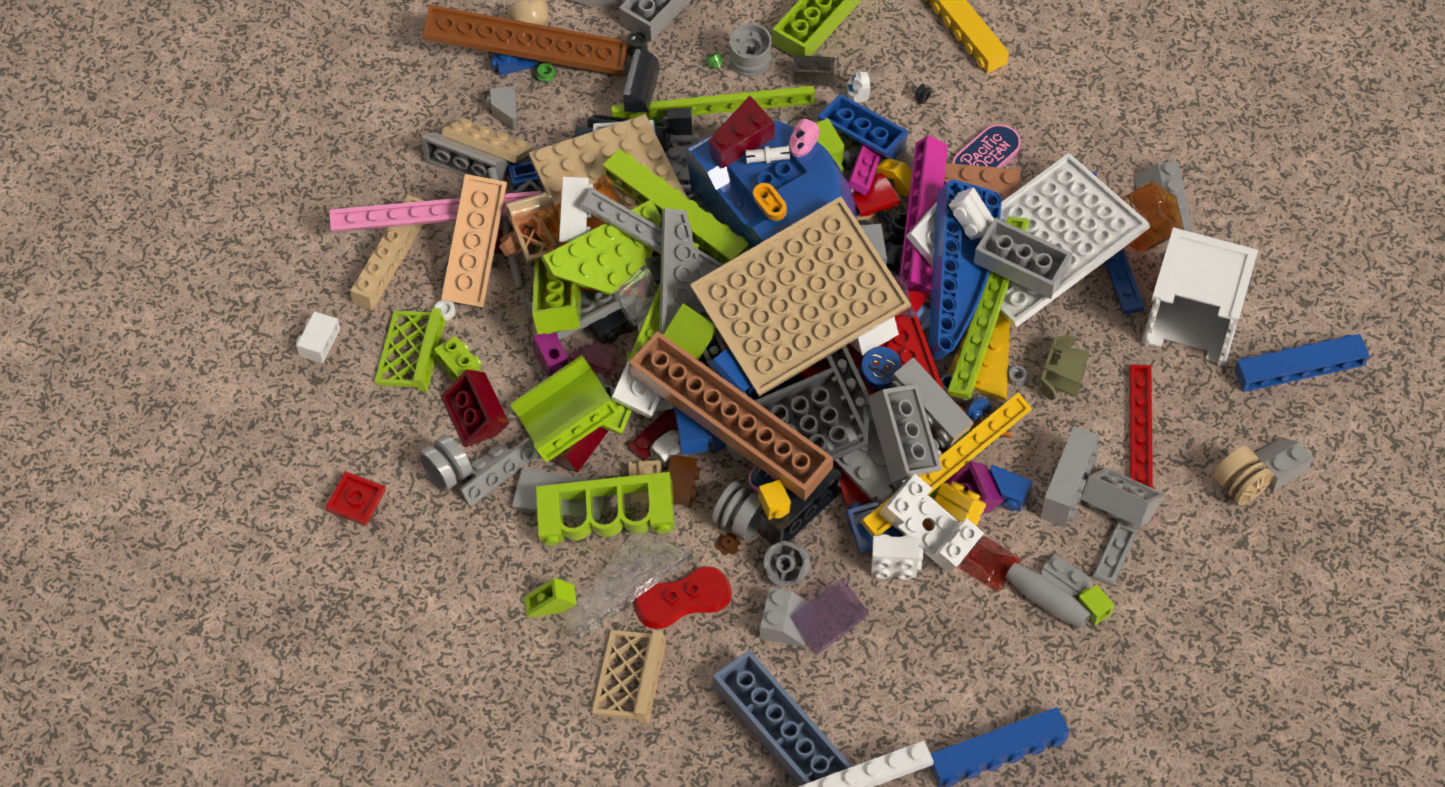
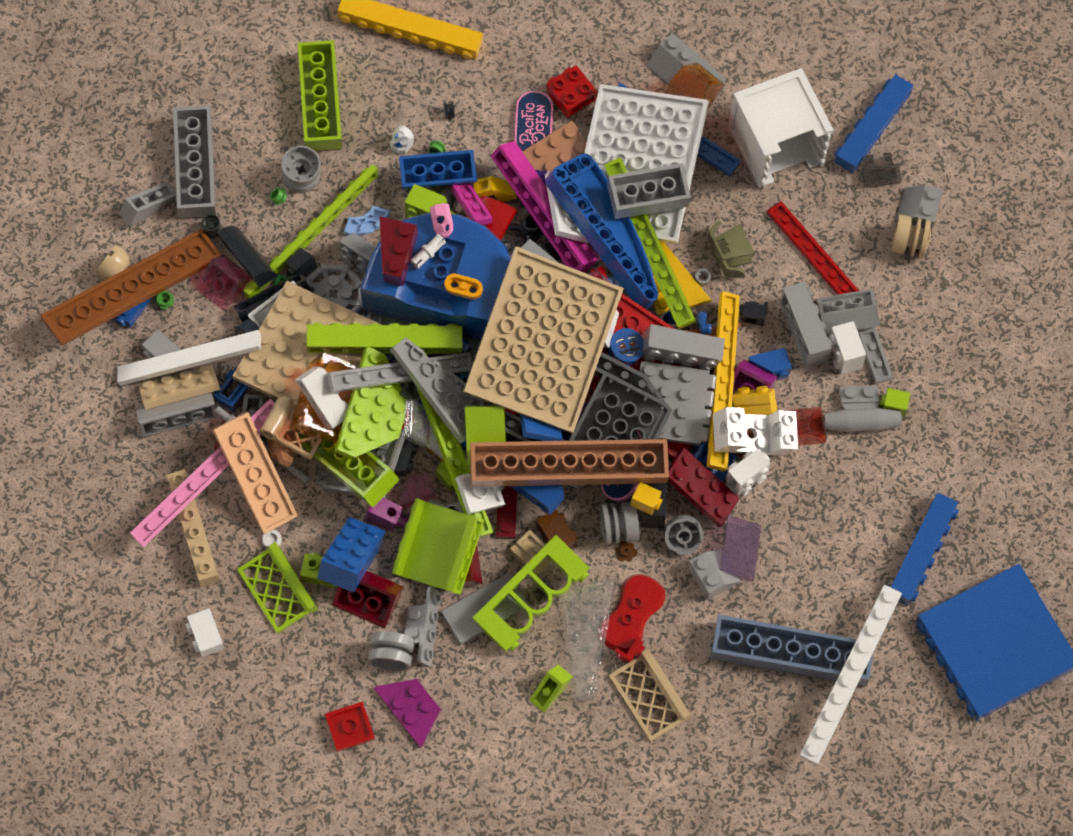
camera: 45 degrees left, 10 degrees up
white rock [650,430,680,467] -> none
clear smoke brick [793,55,835,87] -> none
light grey slope [867,384,942,483] -> none
white brick [948,188,994,240] -> none
none -> white tile [117,330,261,386]
none -> clear pink slope [196,255,251,311]
none -> blue brick [317,517,385,593]
none -> magenta wing [374,679,441,748]
none -> bright green plate [428,140,446,154]
none -> red brick [546,65,598,119]
none -> red bracket [614,637,645,662]
none -> dark red plate [667,448,740,528]
none -> black brick [739,301,768,326]
none -> white brick [829,321,866,375]
none -> clear smoke plate [861,152,902,188]

